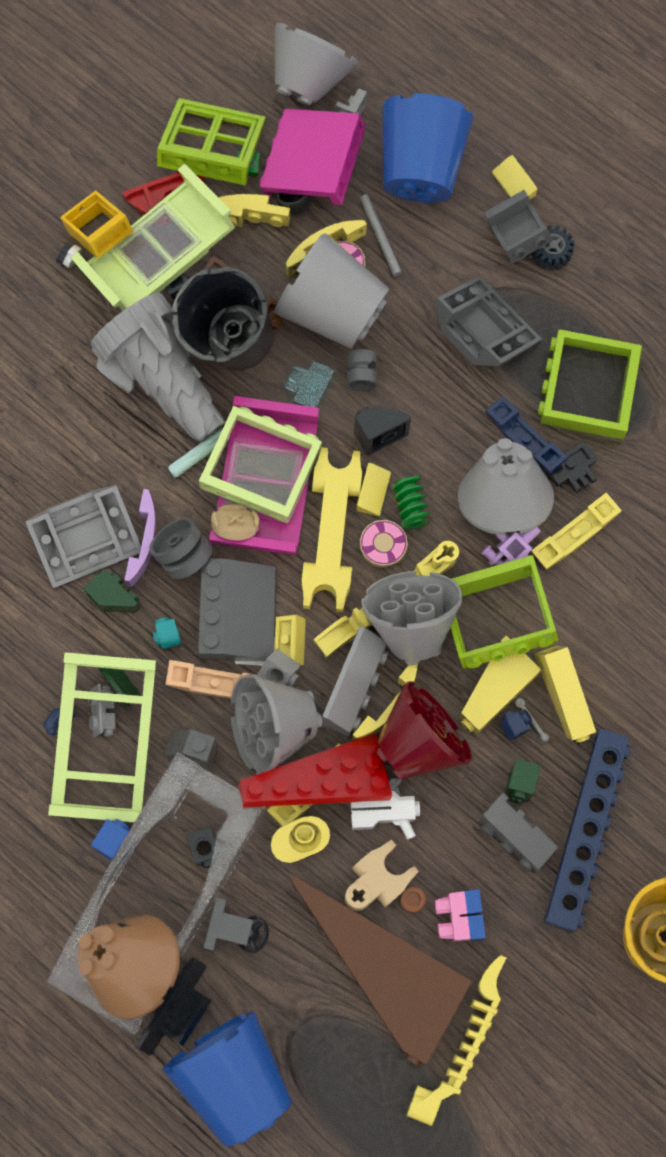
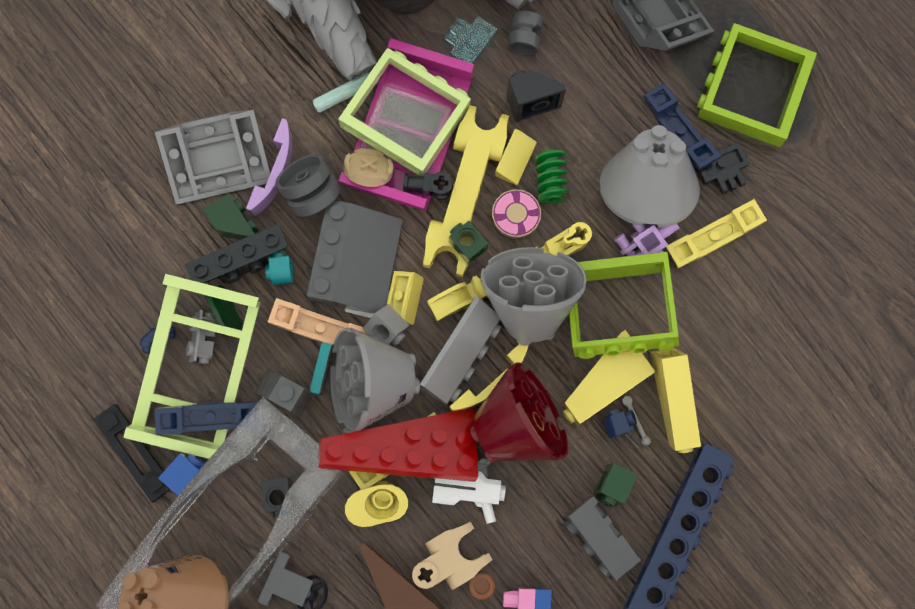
camera: 10 degrees right, 5 degrees up
none -> black container [93,404,170,502]
none -> dark blue slope [154,402,263,435]
none -> black bracket [185,225,288,284]
none -> teal tile [310,342,333,397]
none -> black connector [403,172,453,200]
none -> dark green brick [449,221,489,265]

